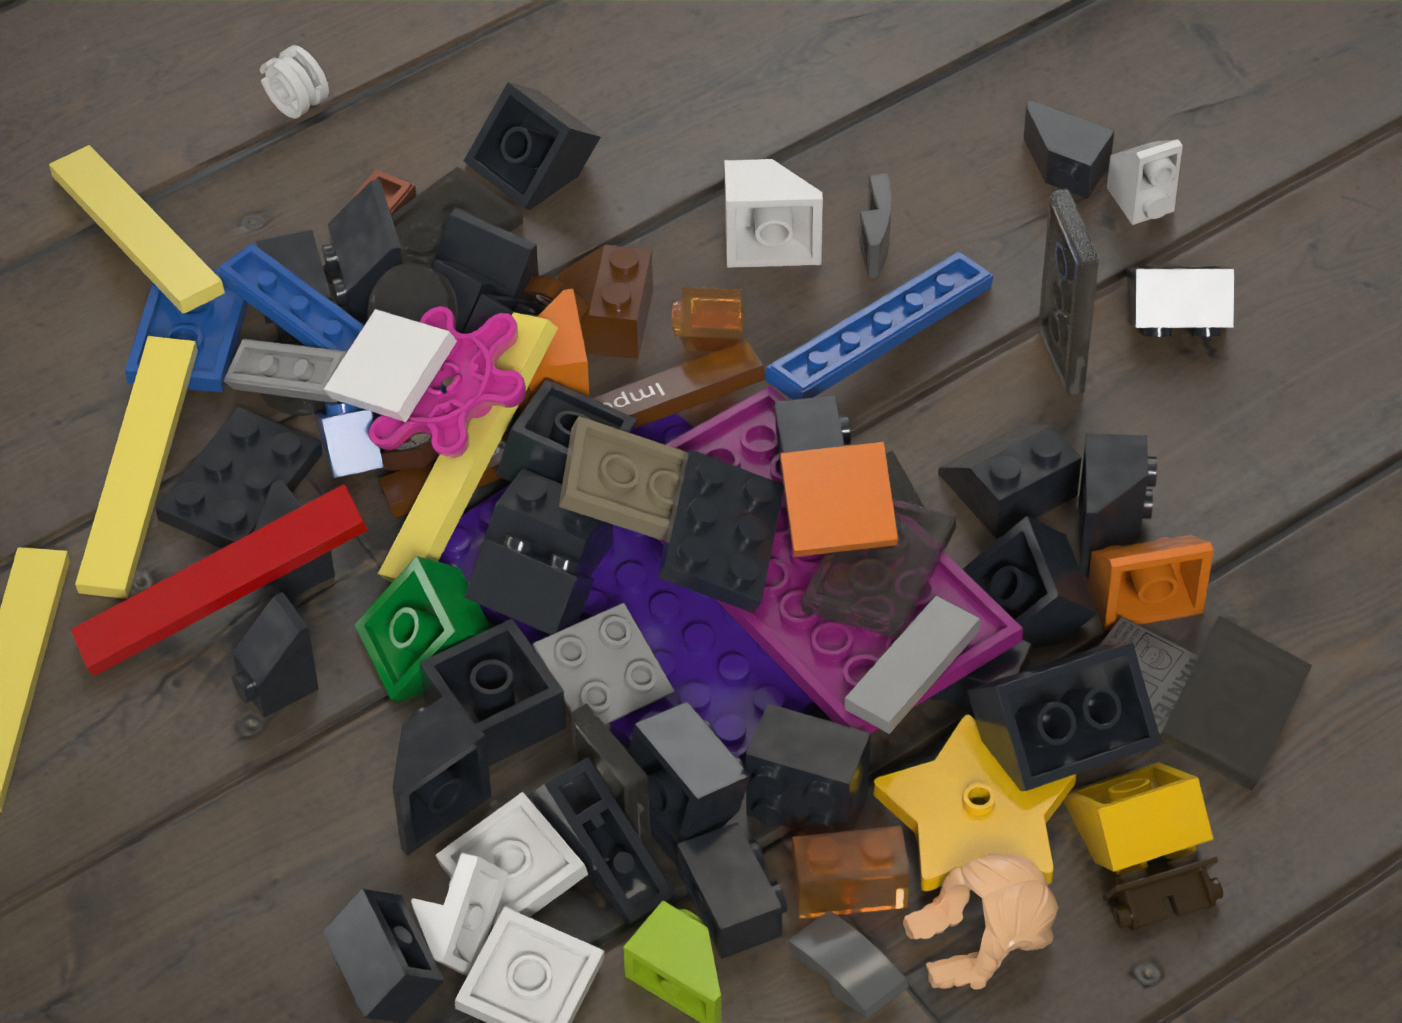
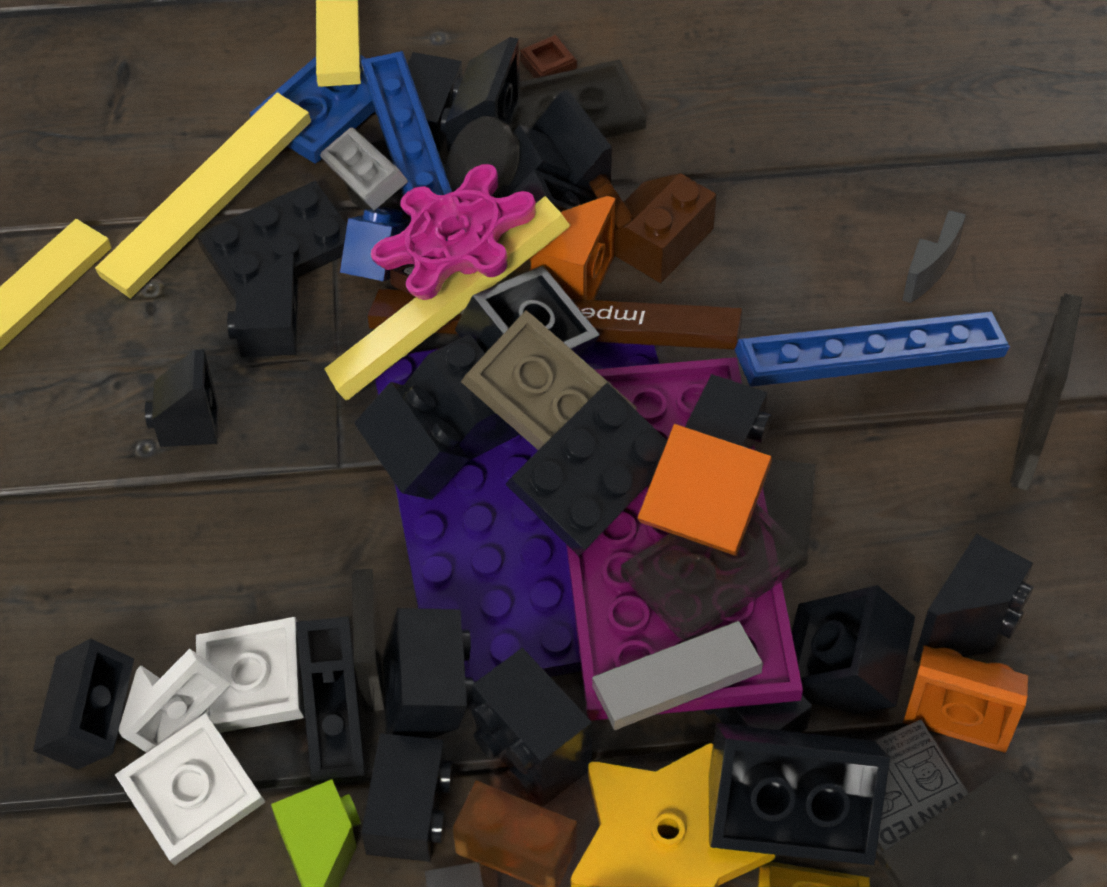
camera: 30 degrees right, 5 degrees up
red tile [70,484,368,676] -> none
white tile [324,309,457,422] -> none
green slope [354,556,491,702] -> none
black slope [392,696,492,856] -> none
black brick [419,619,567,766] -> none
black slope [463,82,601,210] -> none
light grey hinge [533,603,675,738] -> none
clear orange brick [671,287,745,352] -> none
white slope [724,159,823,268] -> none
black slope [938,425,1082,539] -> none

